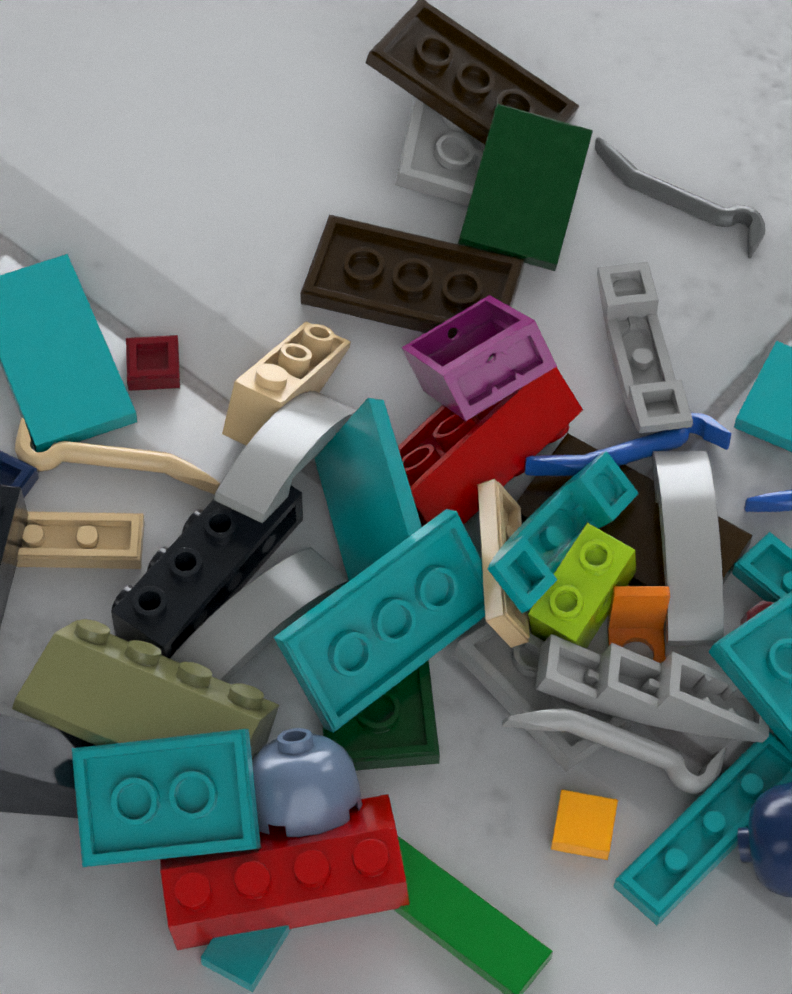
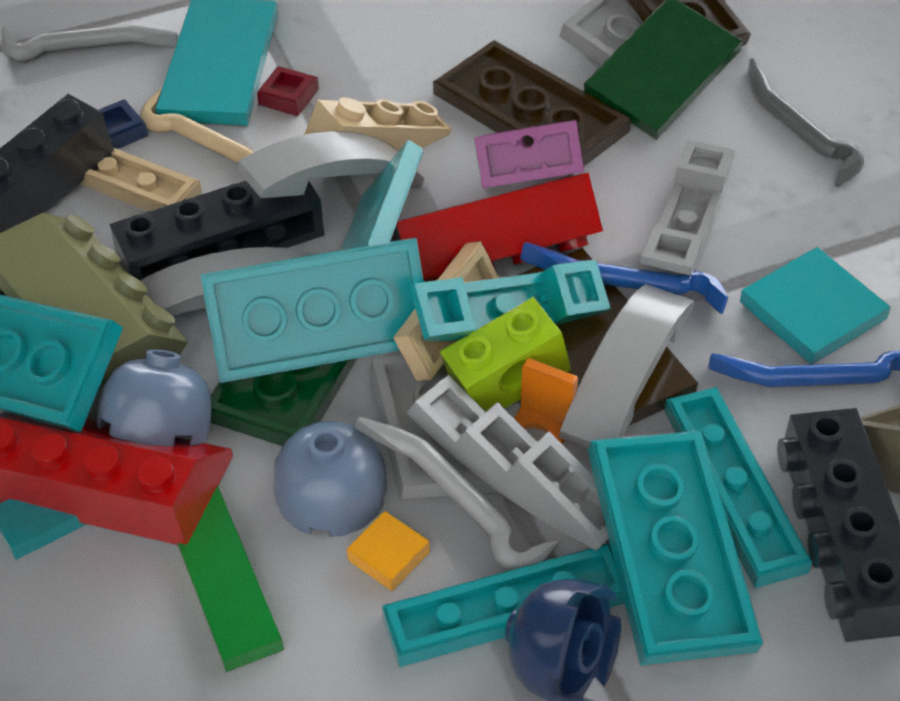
camera: 30 degrees right, 10 degrees down
none -> sand blue cylinder [274,421,387,537]

